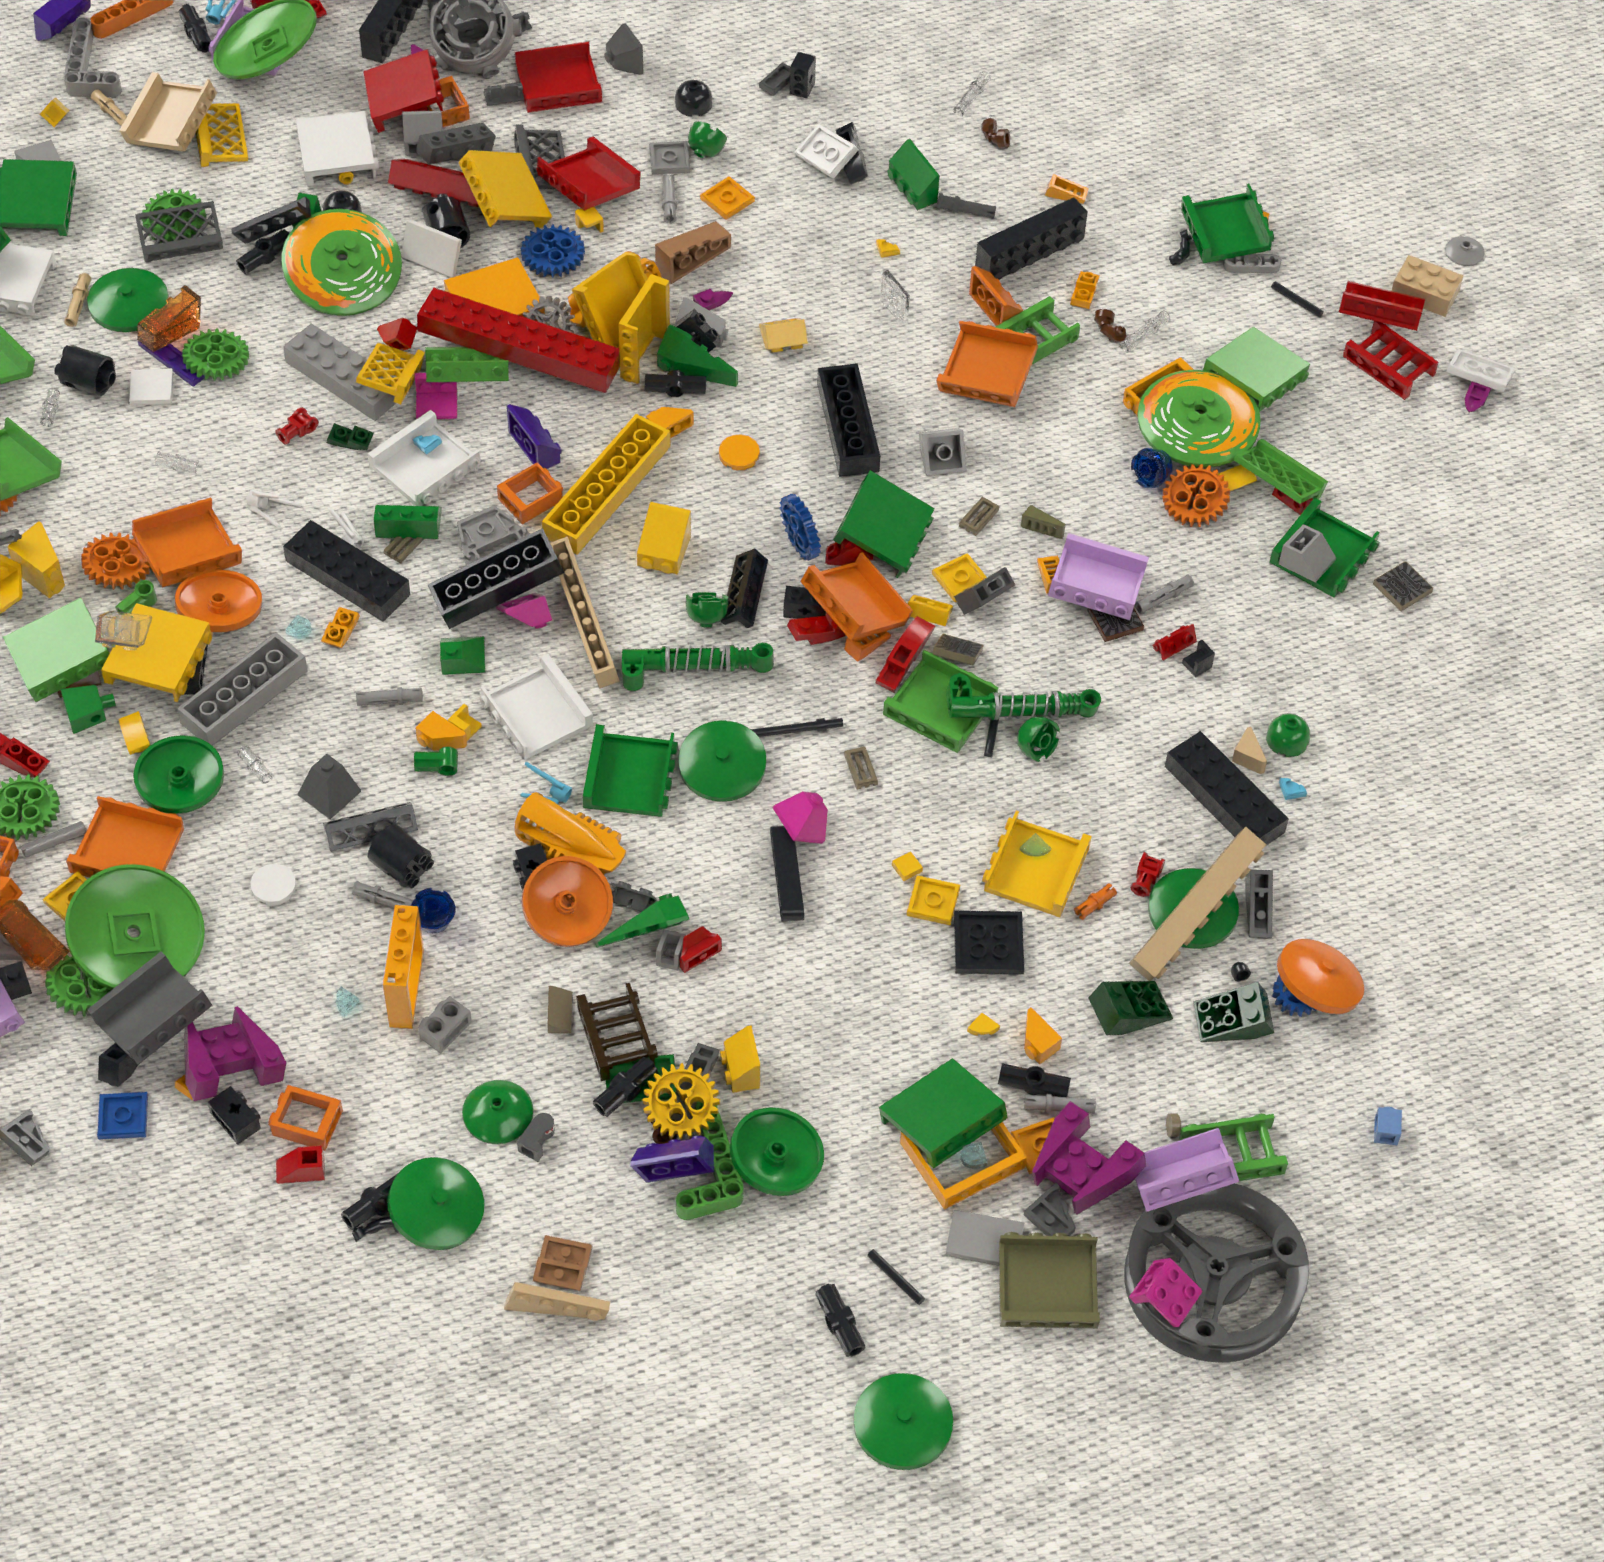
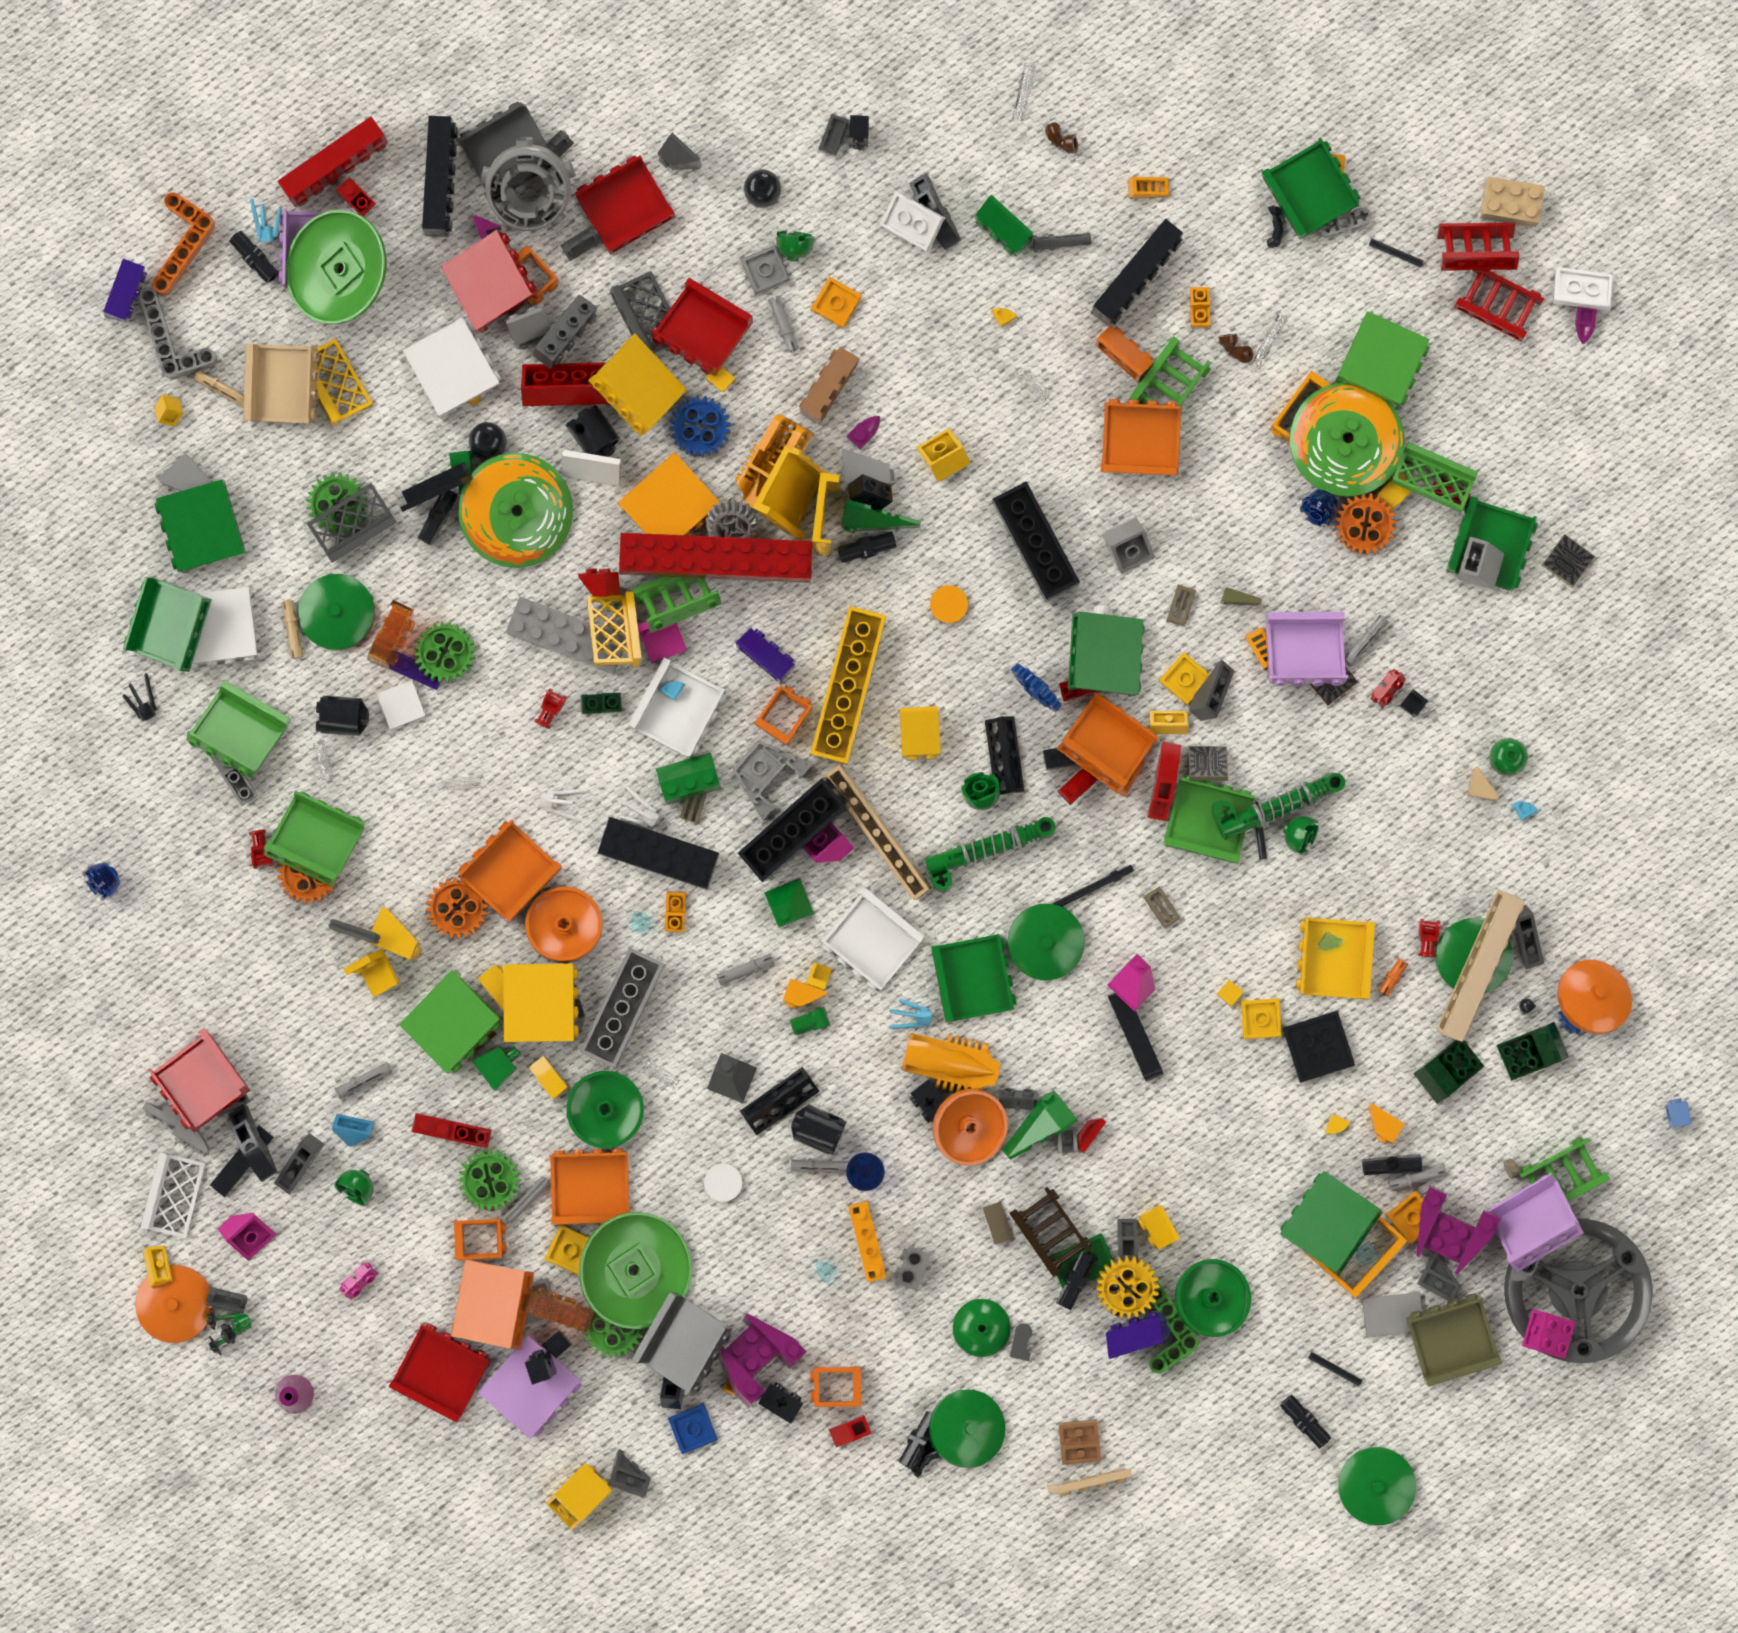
camera: 15 degrees left, 30 degrees up
clear slope [95,611,152,650] -> none
bright green piece [115,580,157,615] -> none
light orange slope [646,407,694,438] -> none
black brick [1165,731,1289,845] -> none
light grey dish [1445,236,1484,266] -> none

